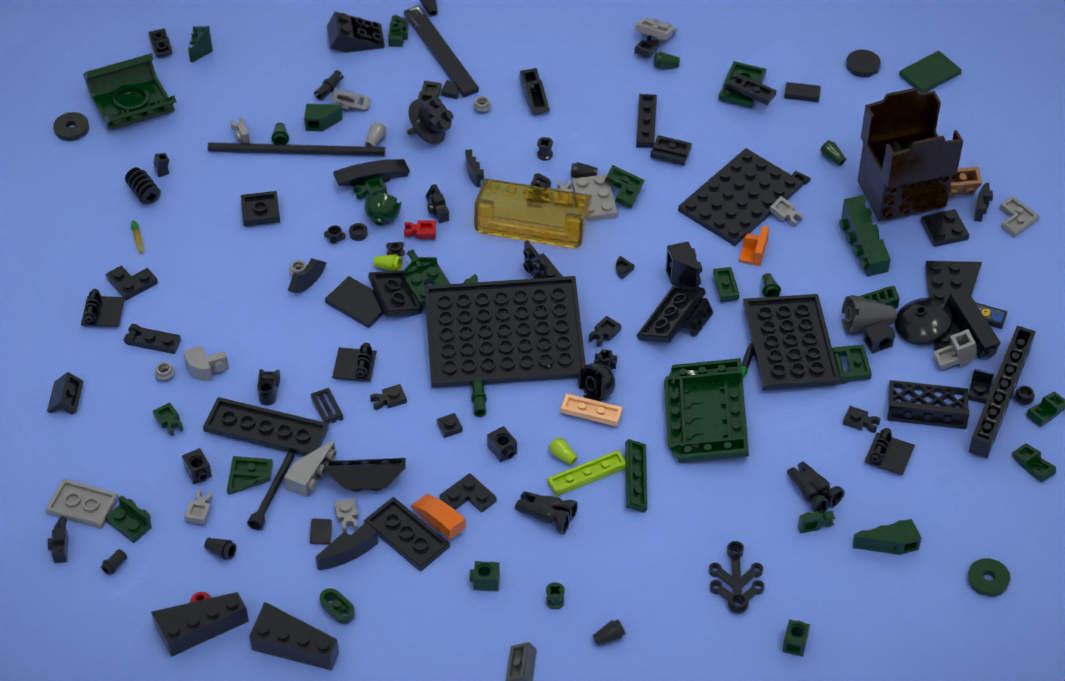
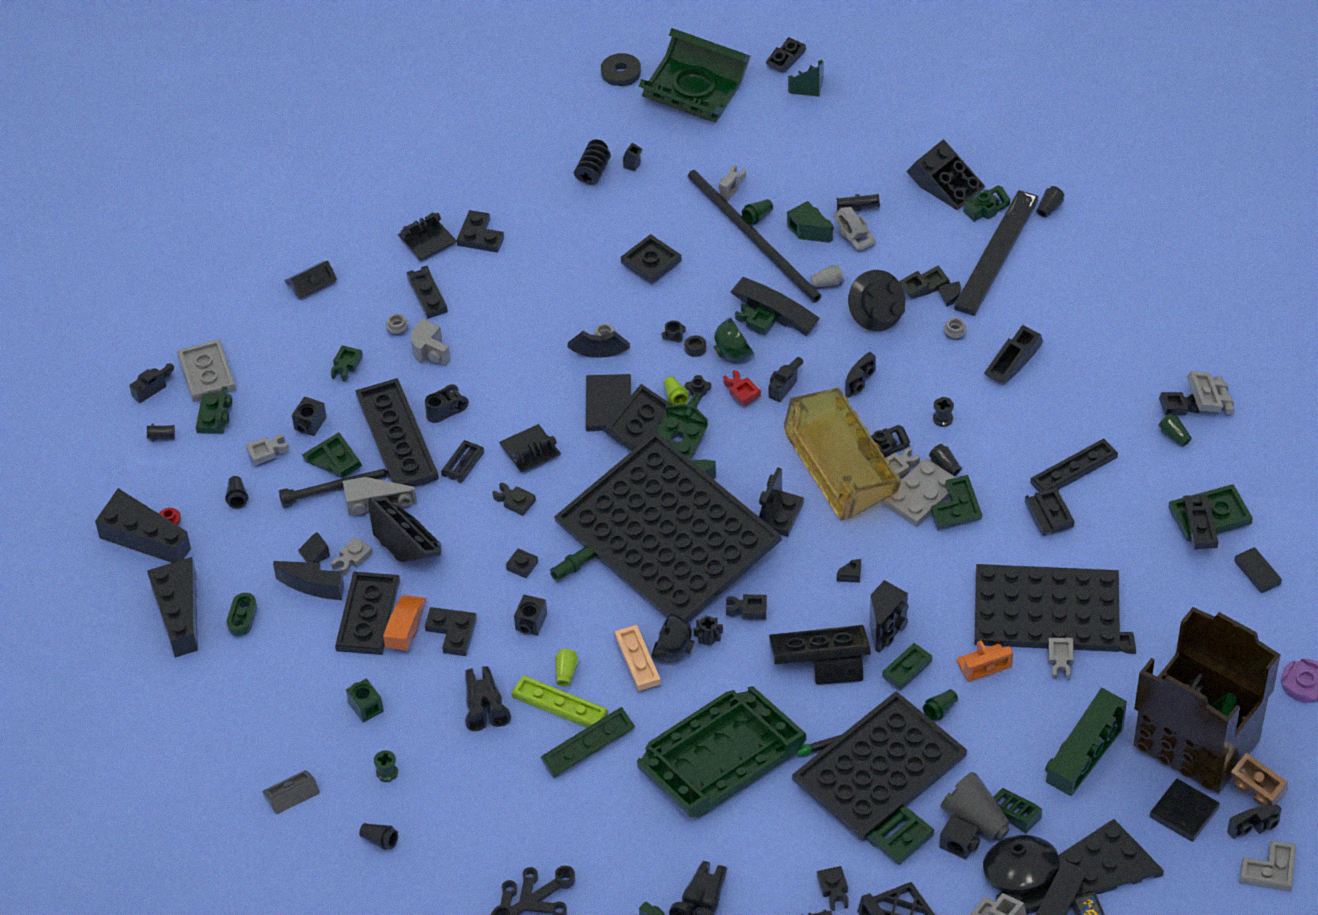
camera: 55 degrees right, 0 degrees up
clear yellow piece [131,220,145,254] -> none

